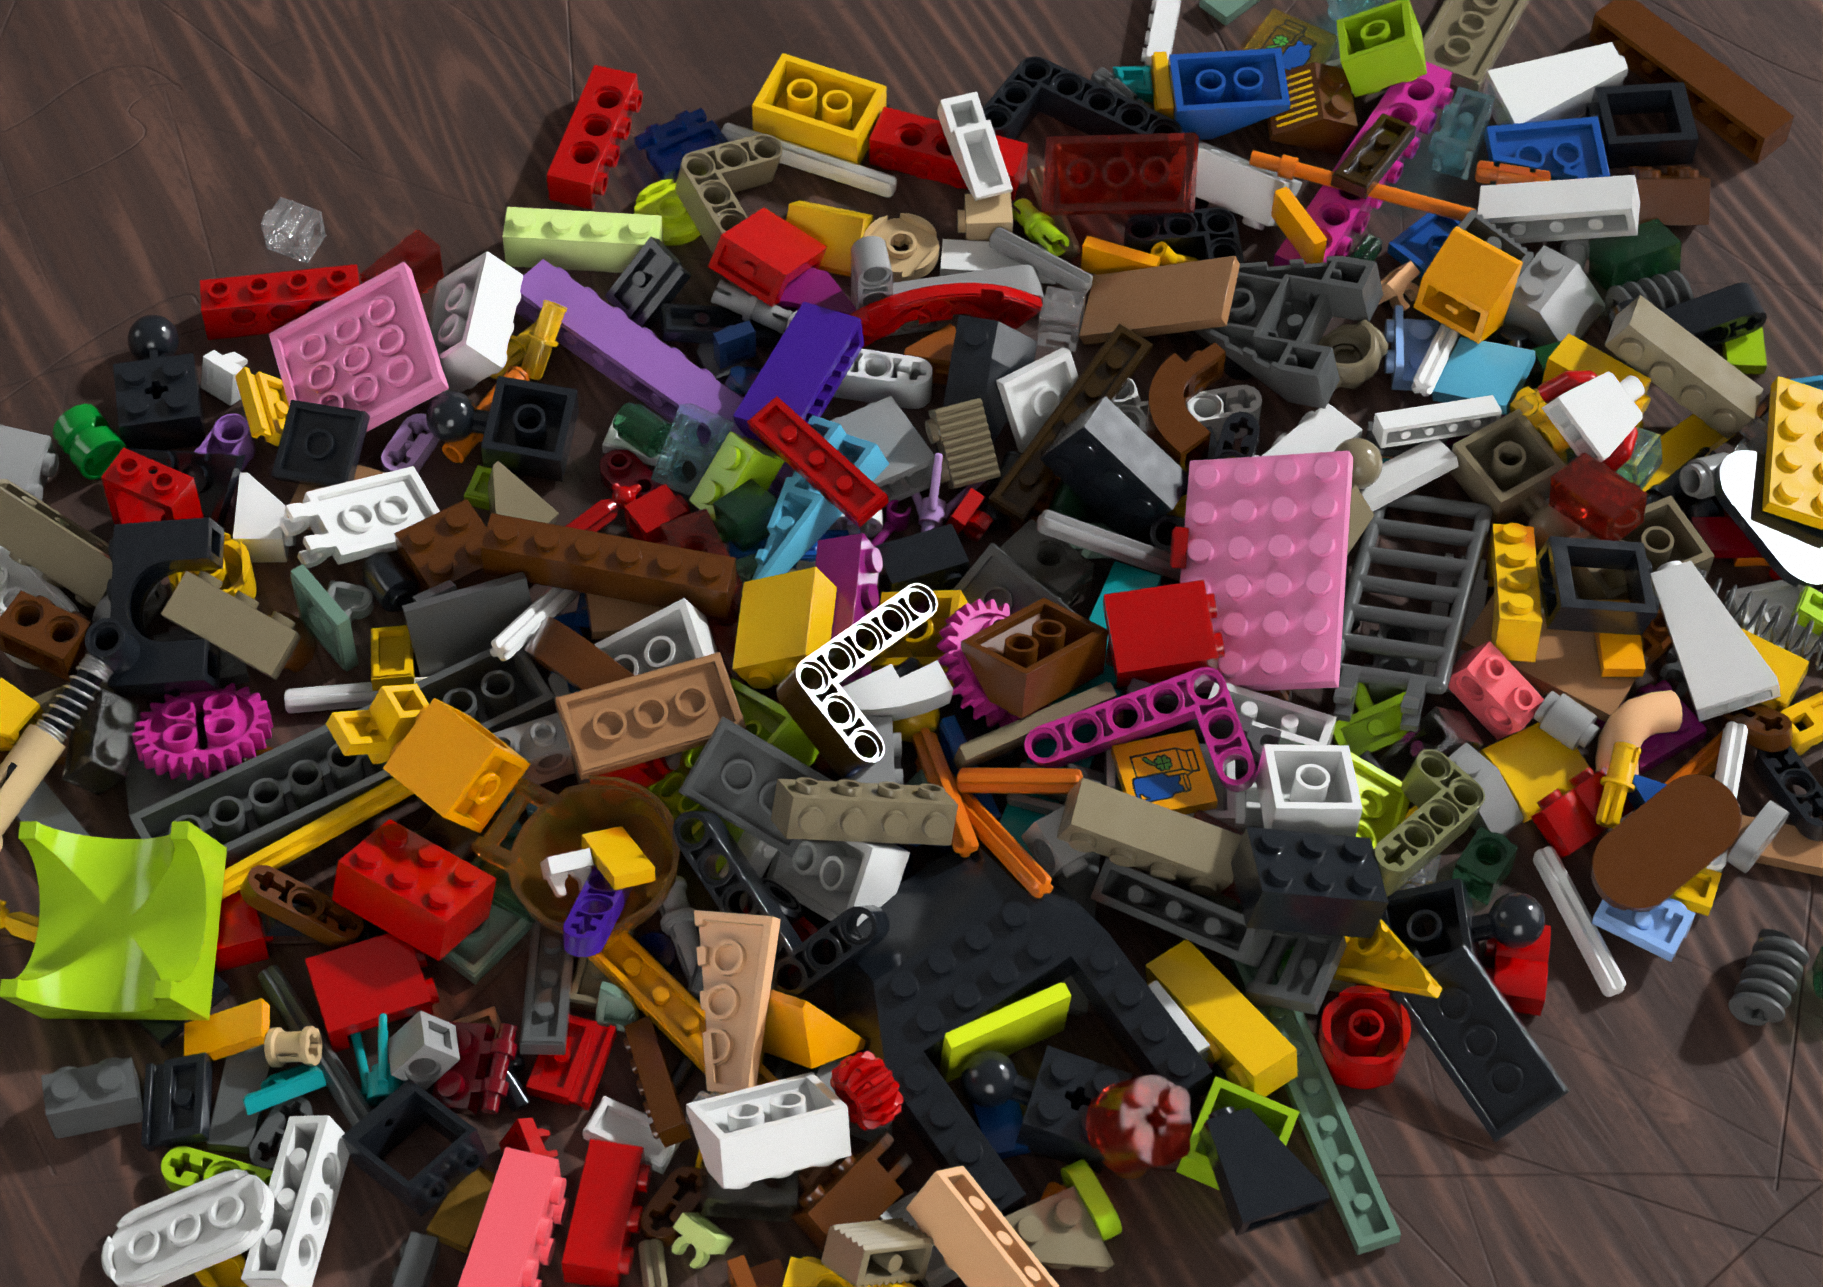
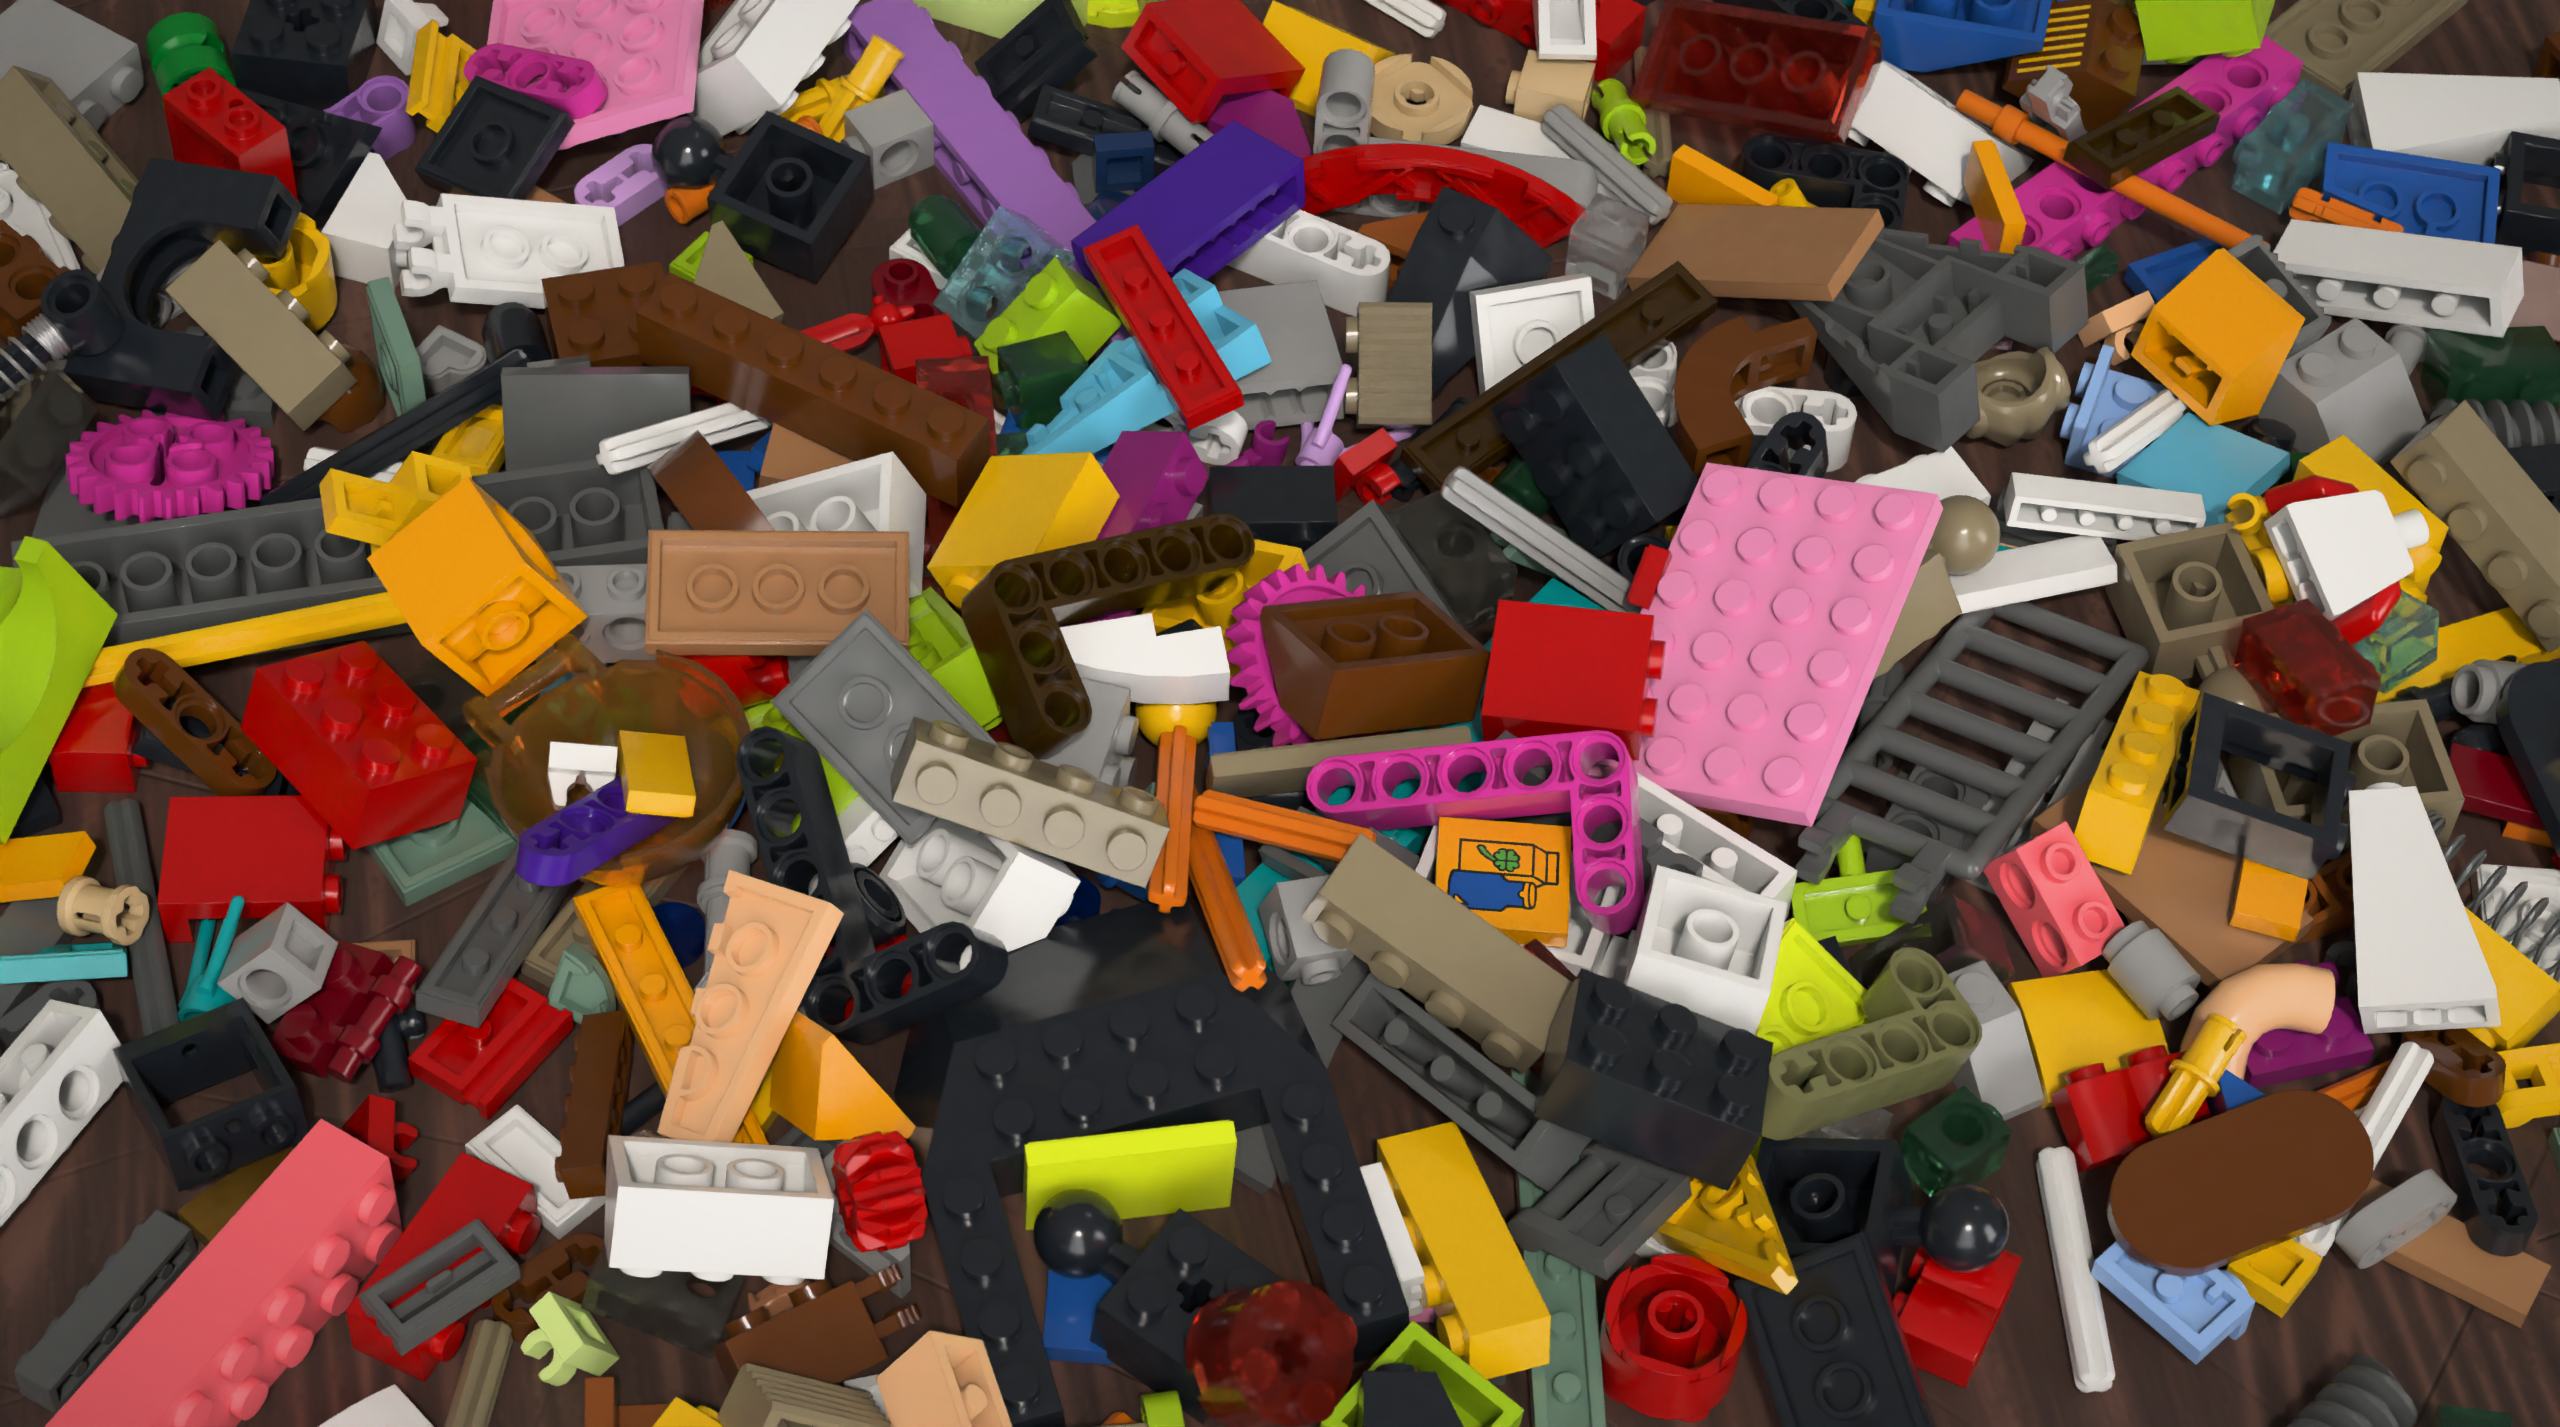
camera: 15 degrees right, 5 degrees down
none -> black axle [259,349,531,506]
none -> dark grey tile [358,1218,521,1356]
none -> dark pink beam [464,43,608,119]
none -> light grey brick [840,88,934,190]
none -> light grey hinge [2019,64,2087,161]

